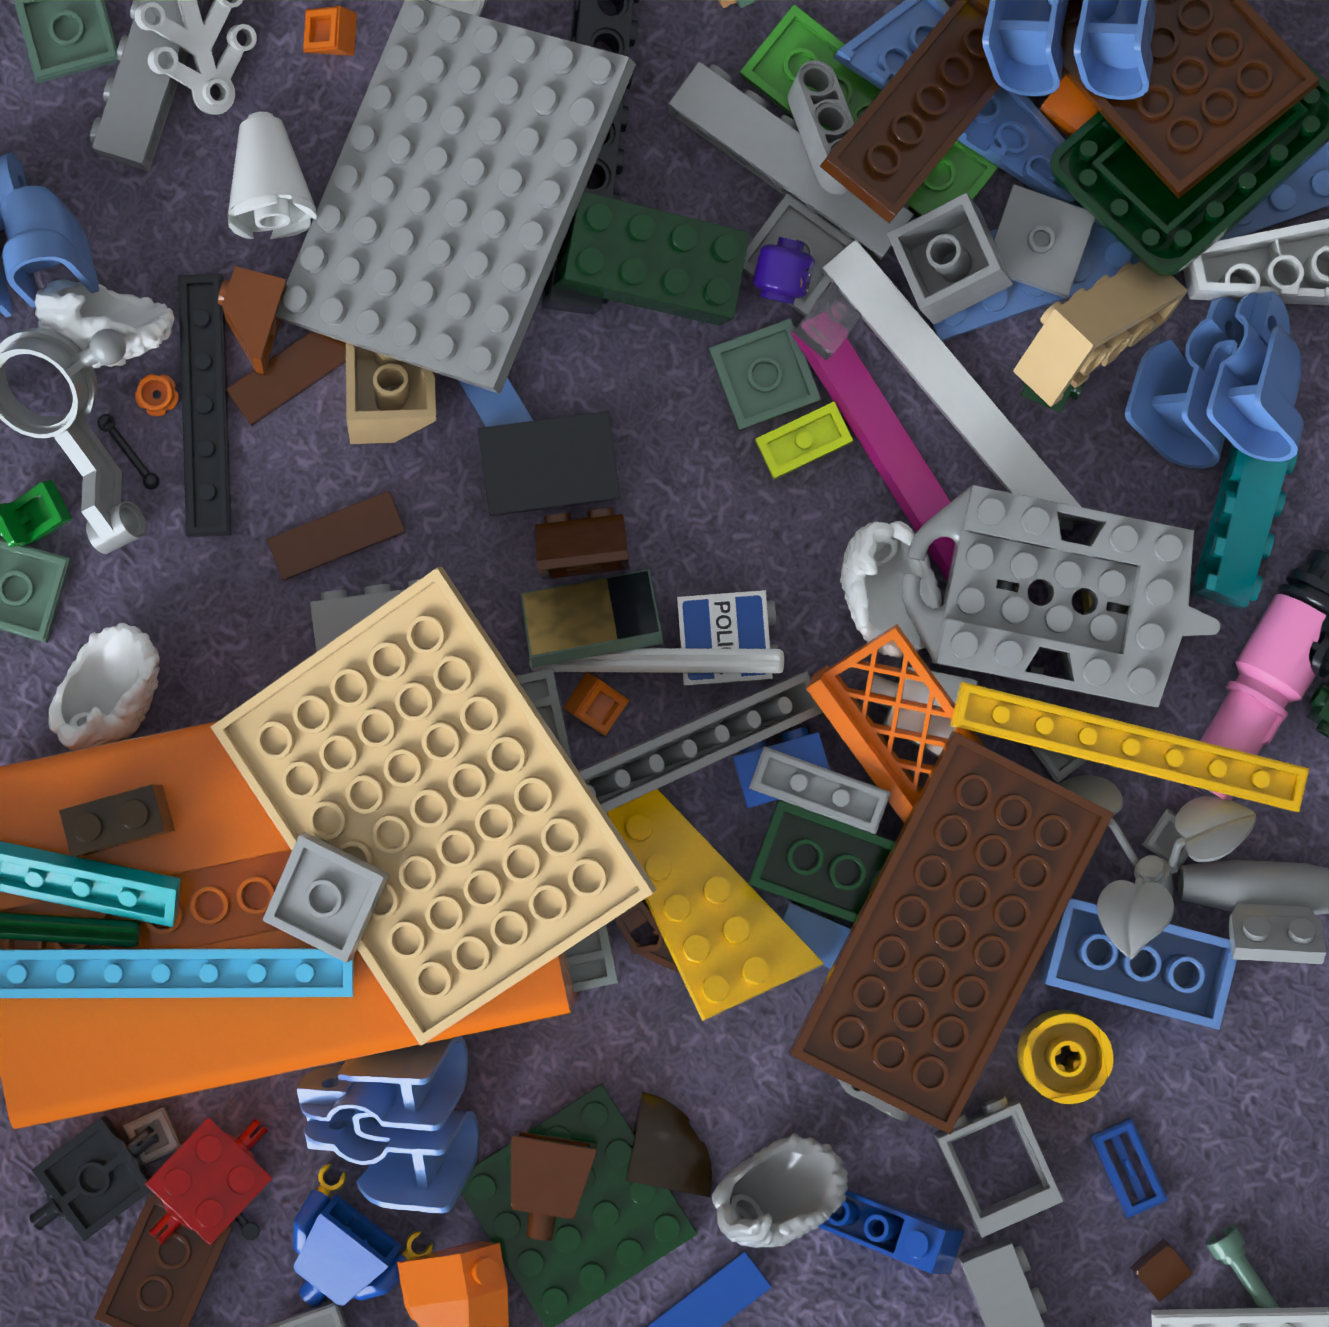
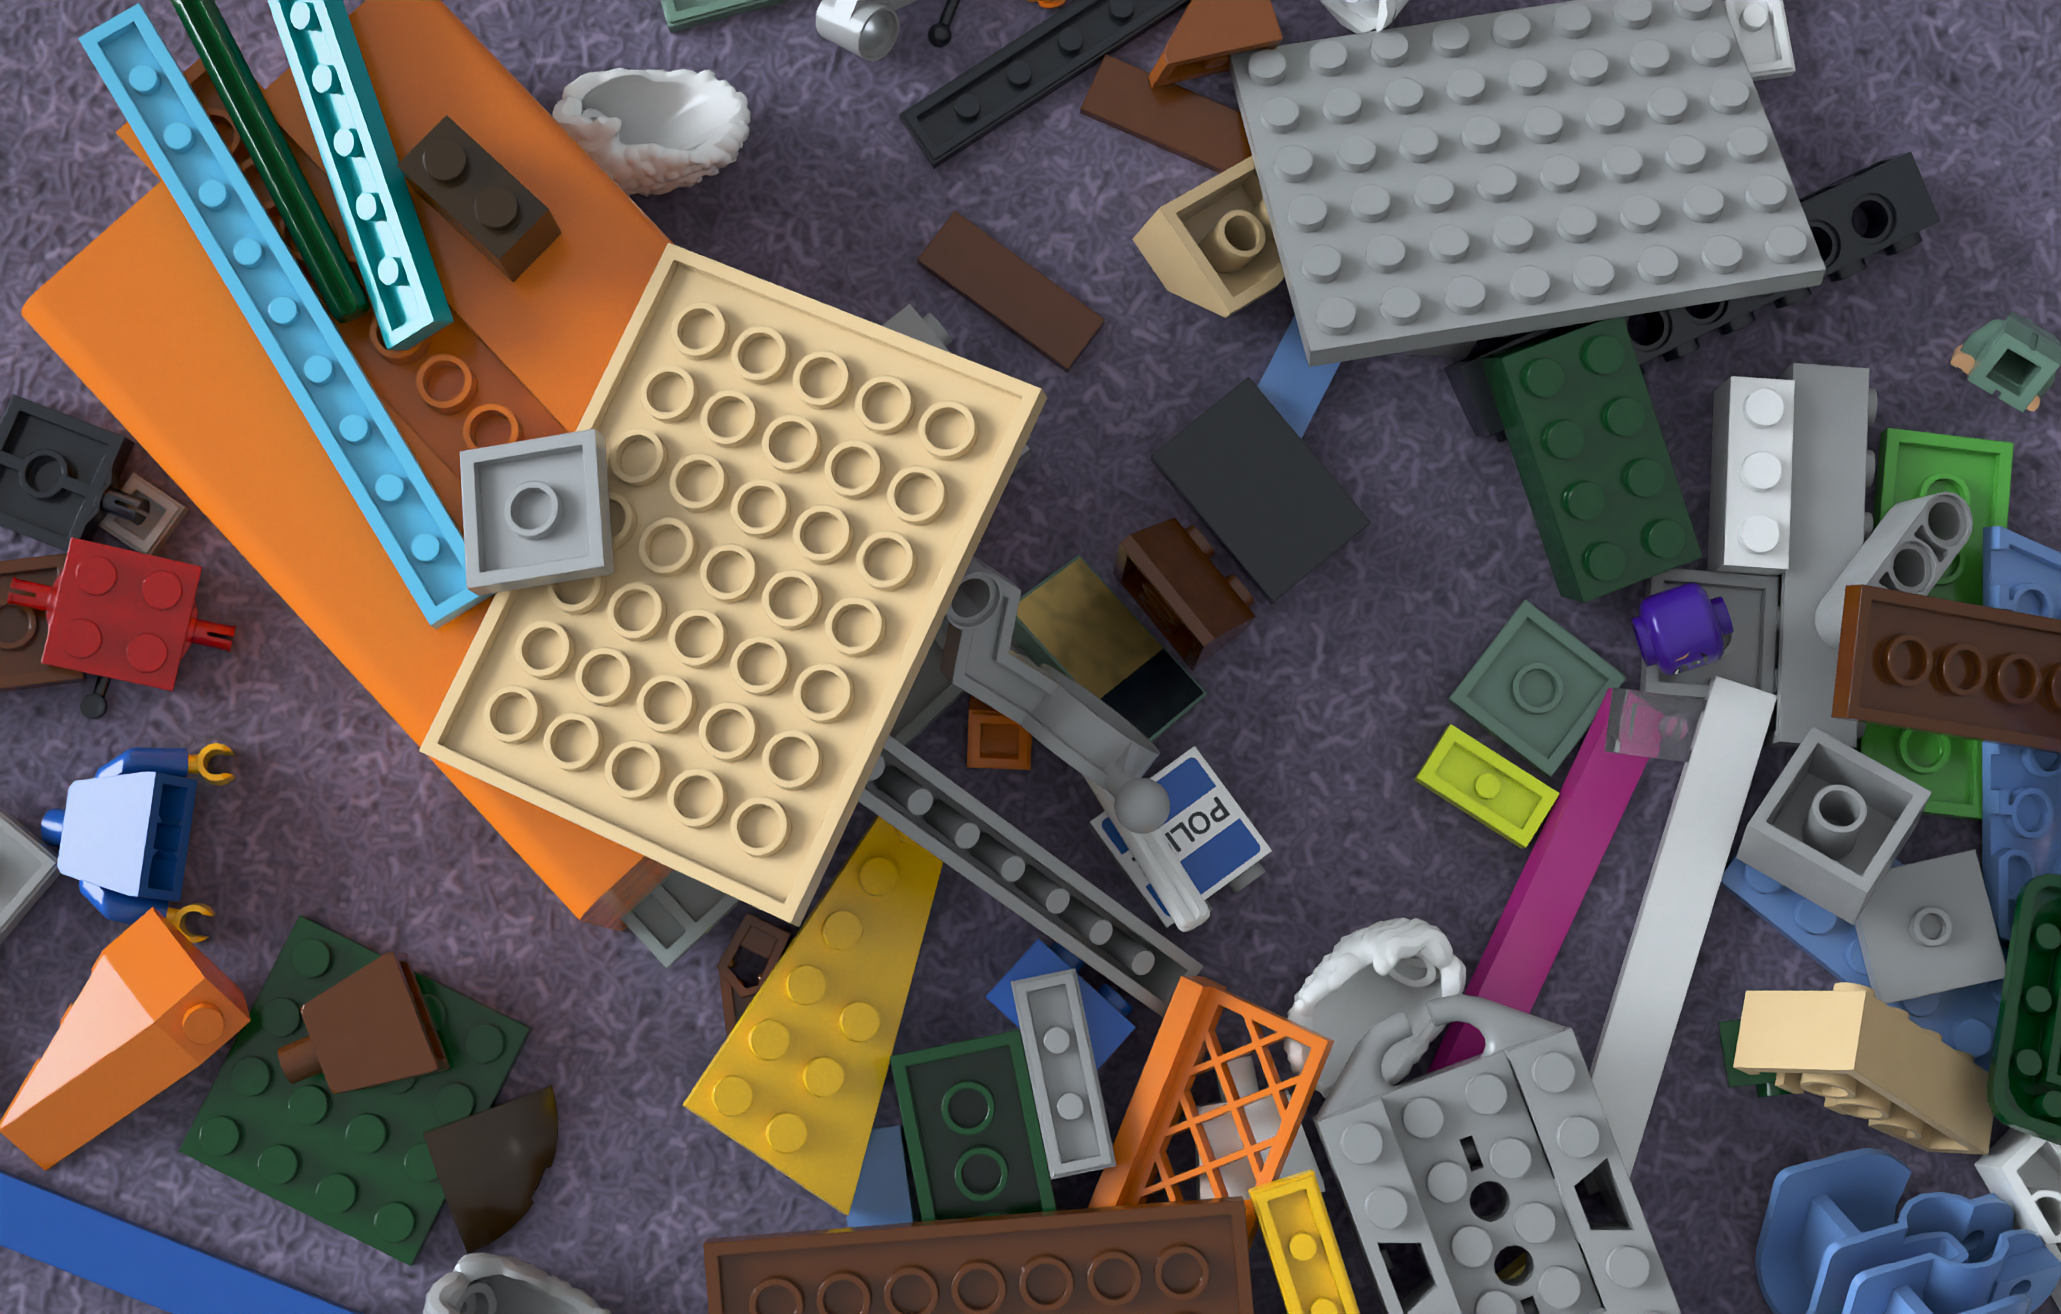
camera: 55 degrees right, 5 degrees down
medium blue piece [297,1036,480,1213] -> none
none -> light grey piece [940,556,1170,834]
none -> white brick [1707,376,1795,576]

